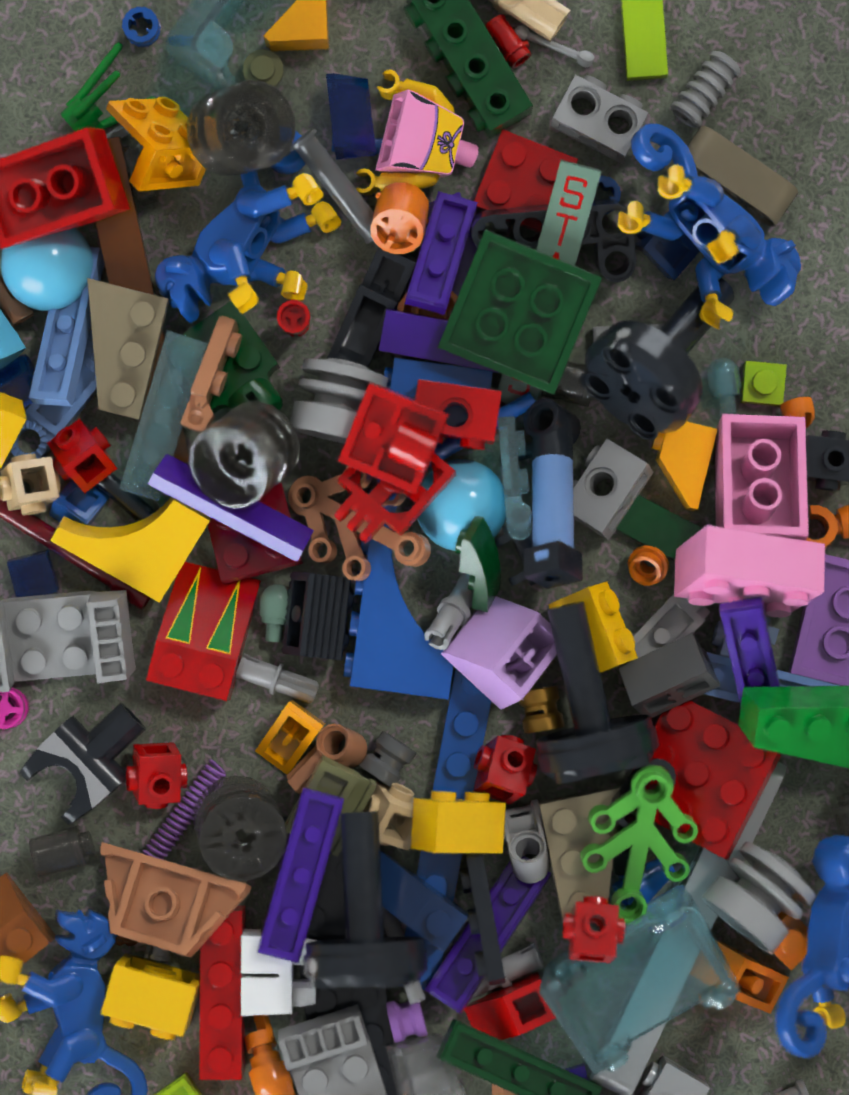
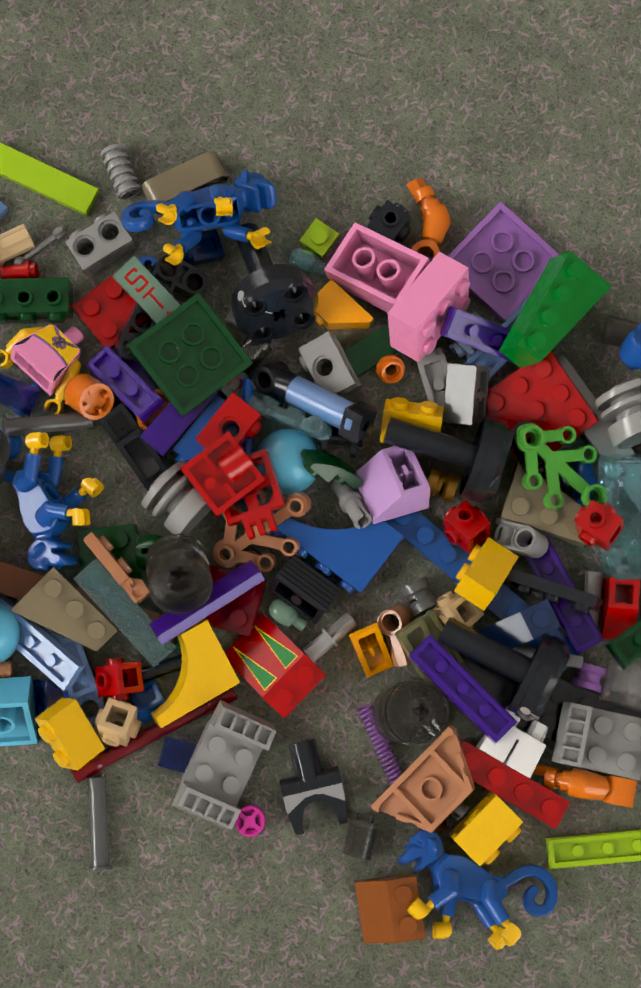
camera: 60 degrees left, 5 degrees down
red brick [126,742,188,809] -> none
red pin [277,300,310,337] -> none
orange hinge [780,397,815,429] -> none

